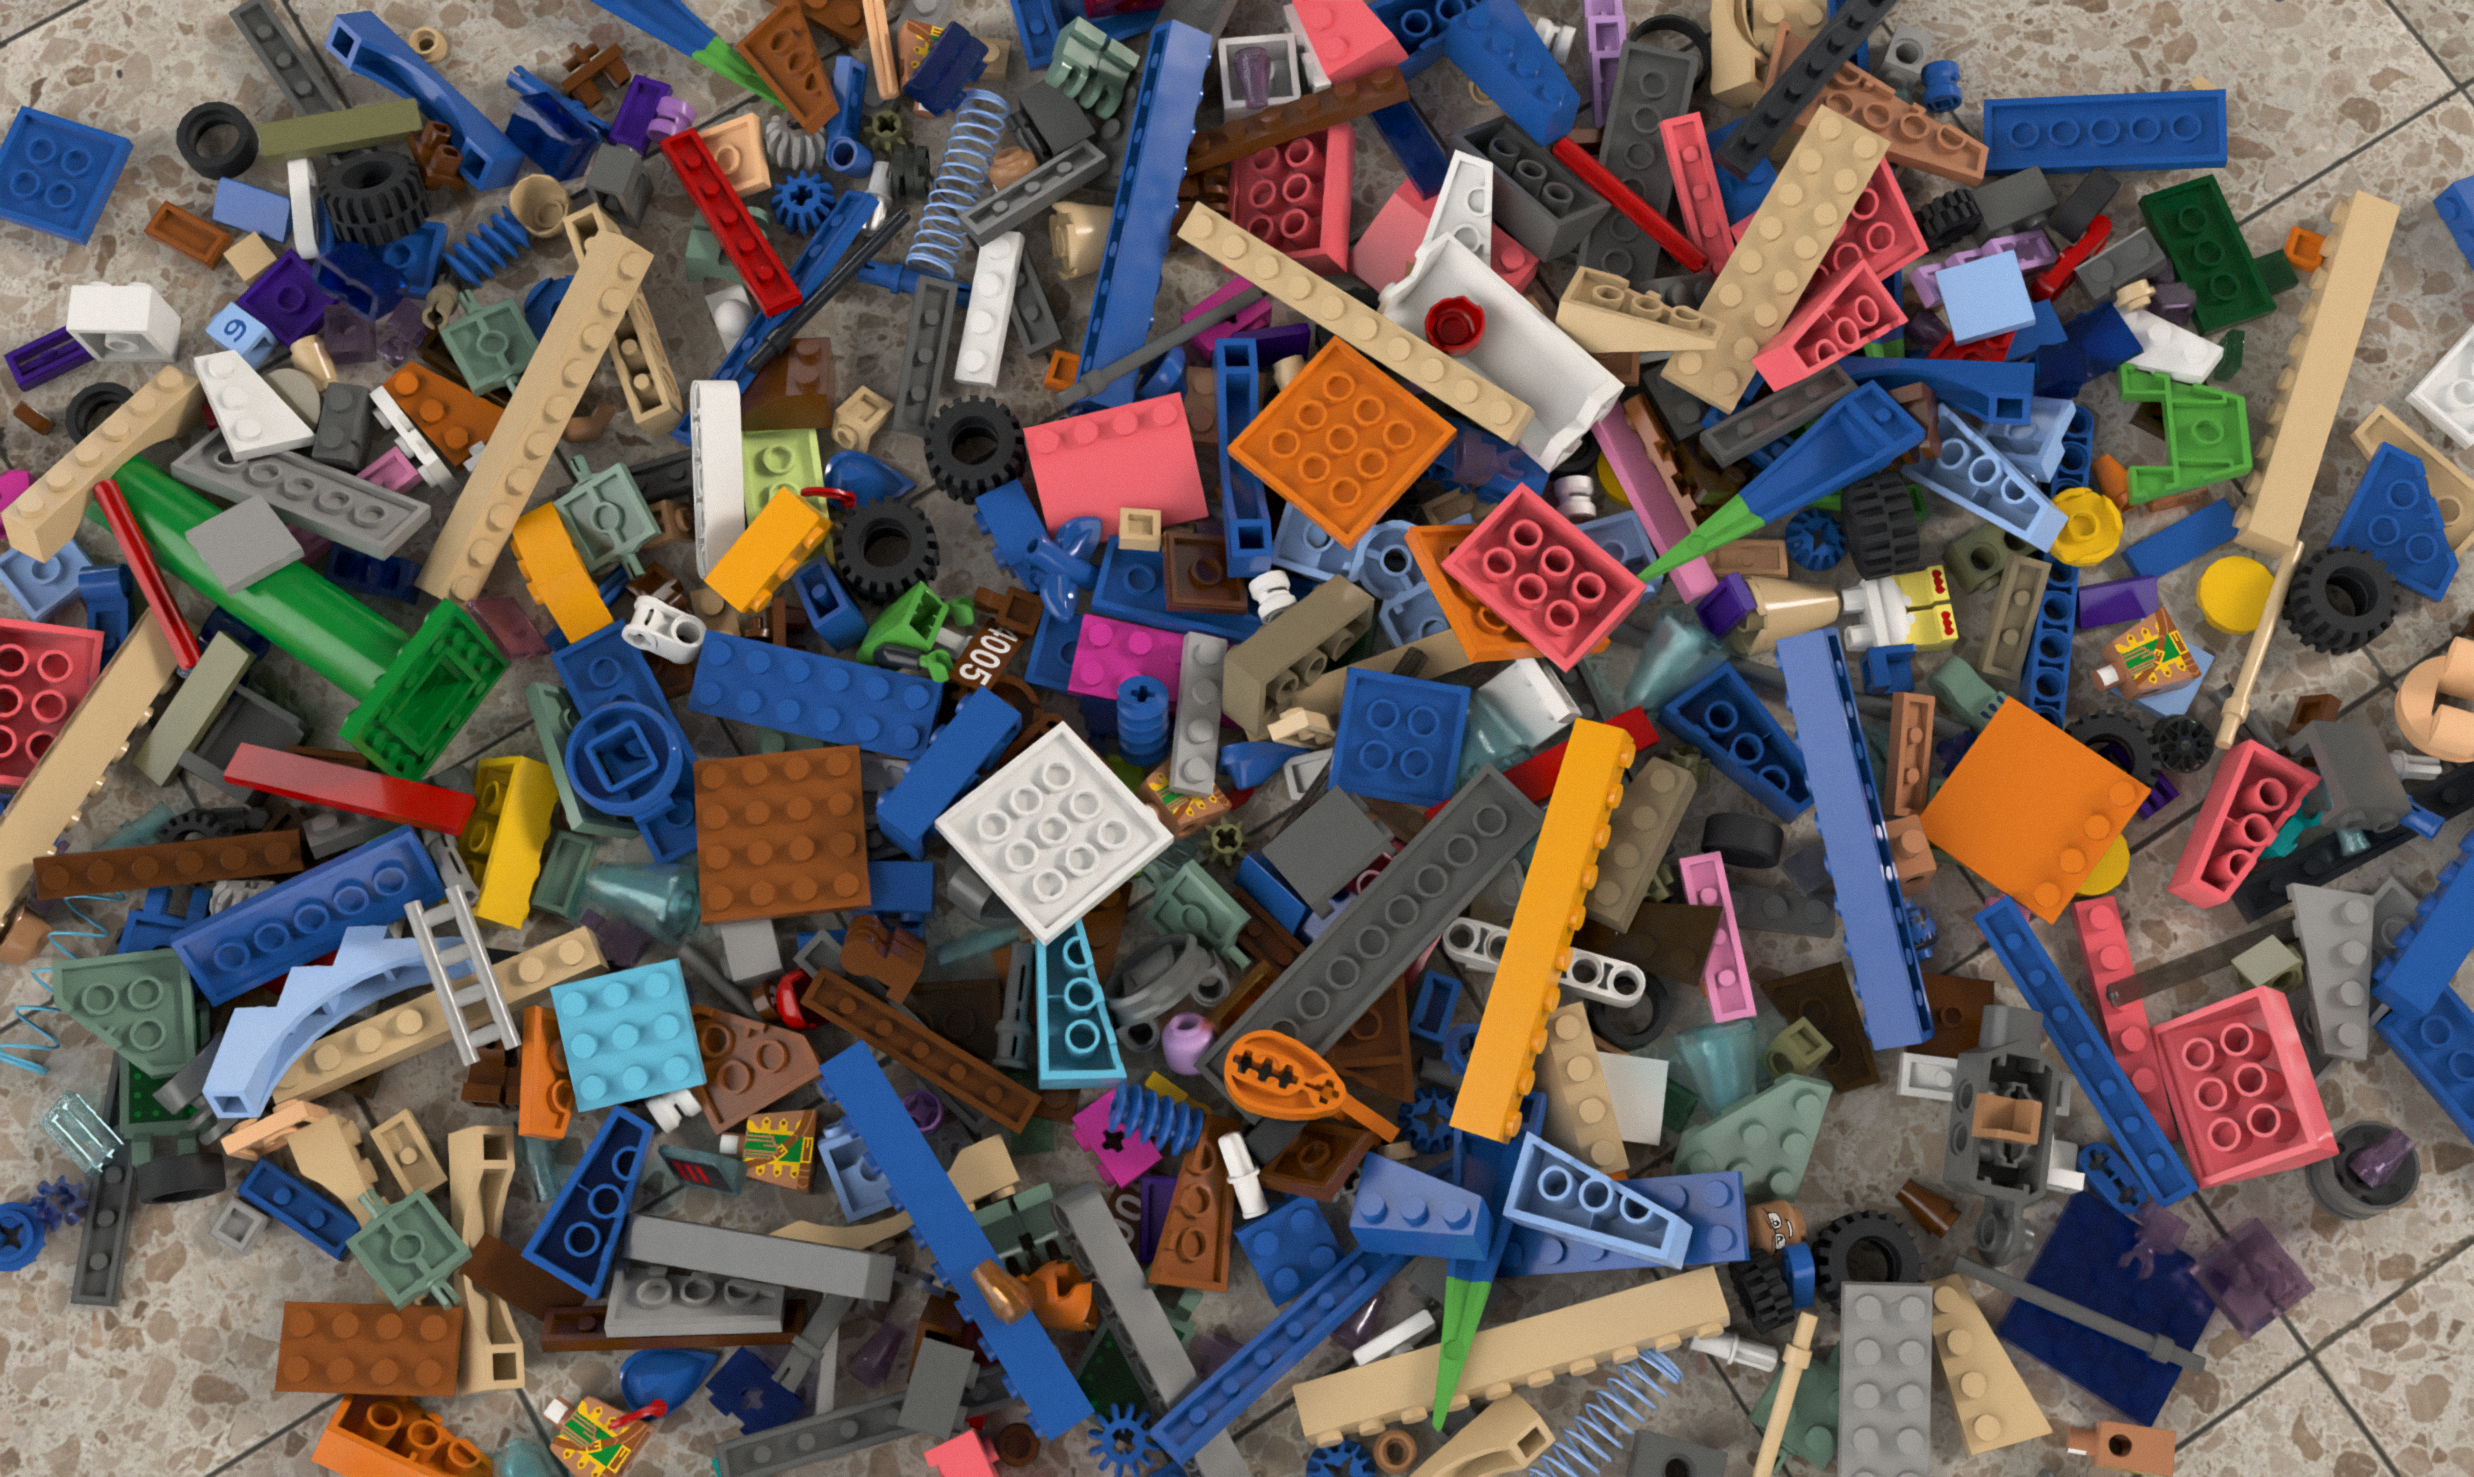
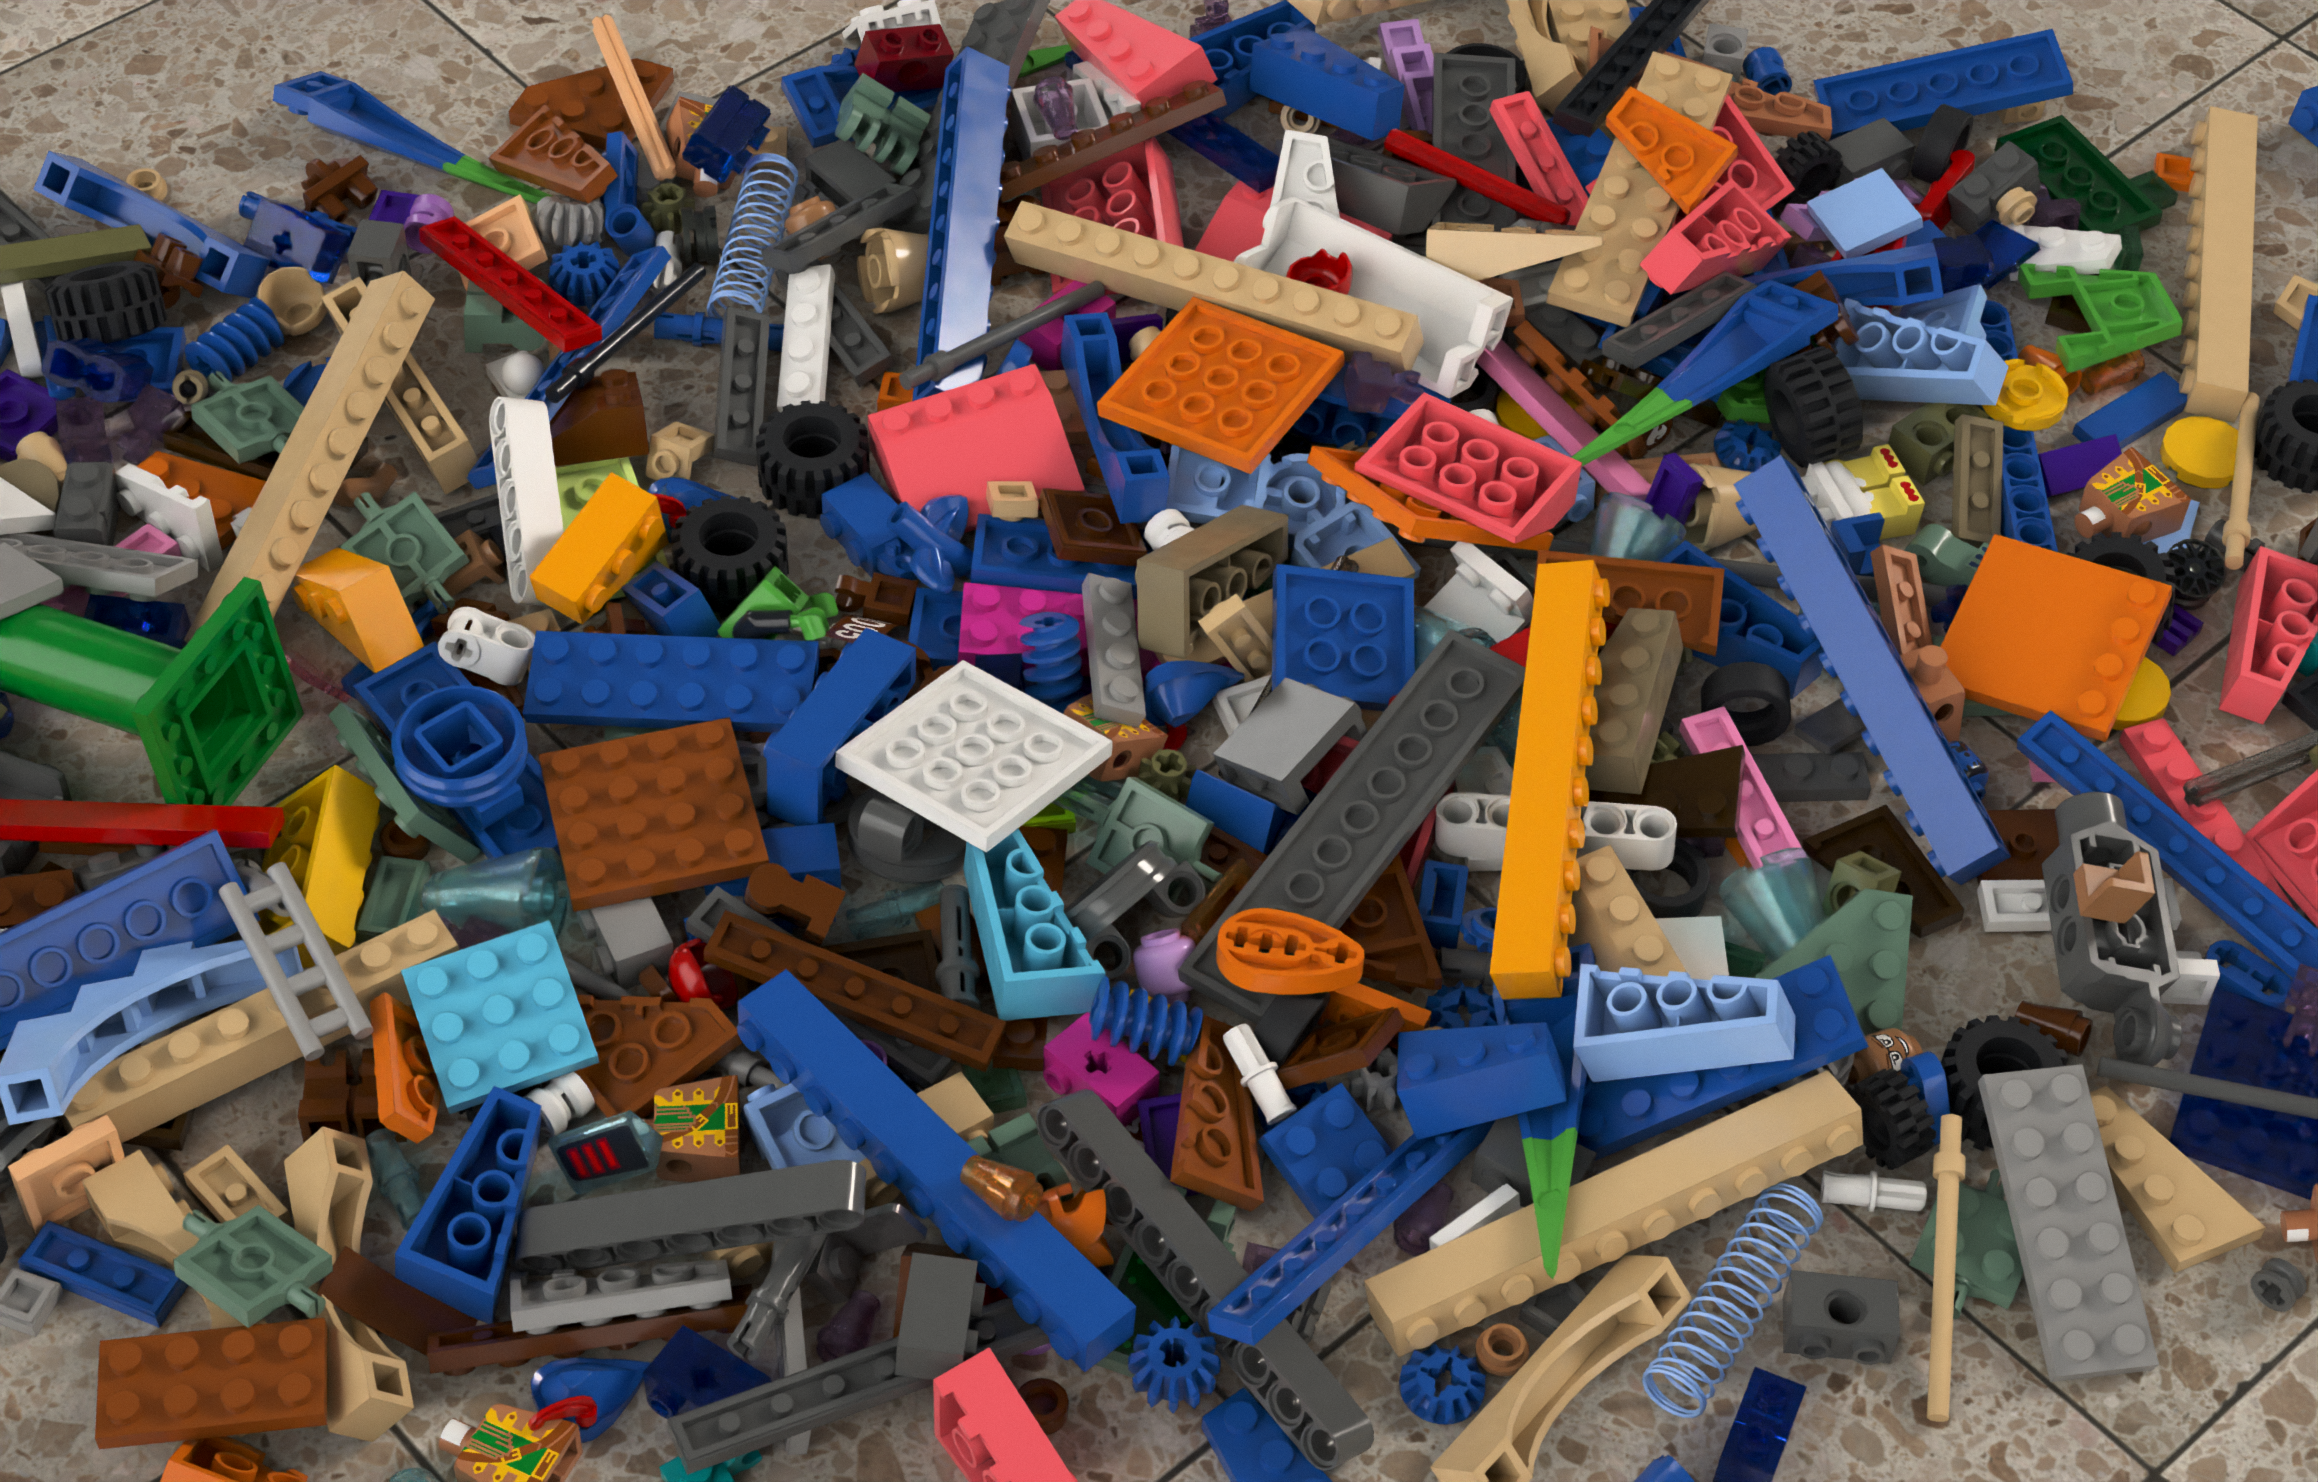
camera: 10 degrees left, 25 degrees down
none -> dark orange wing [1533,550,1725,657]
none -> orange wing [1606,86,1738,215]

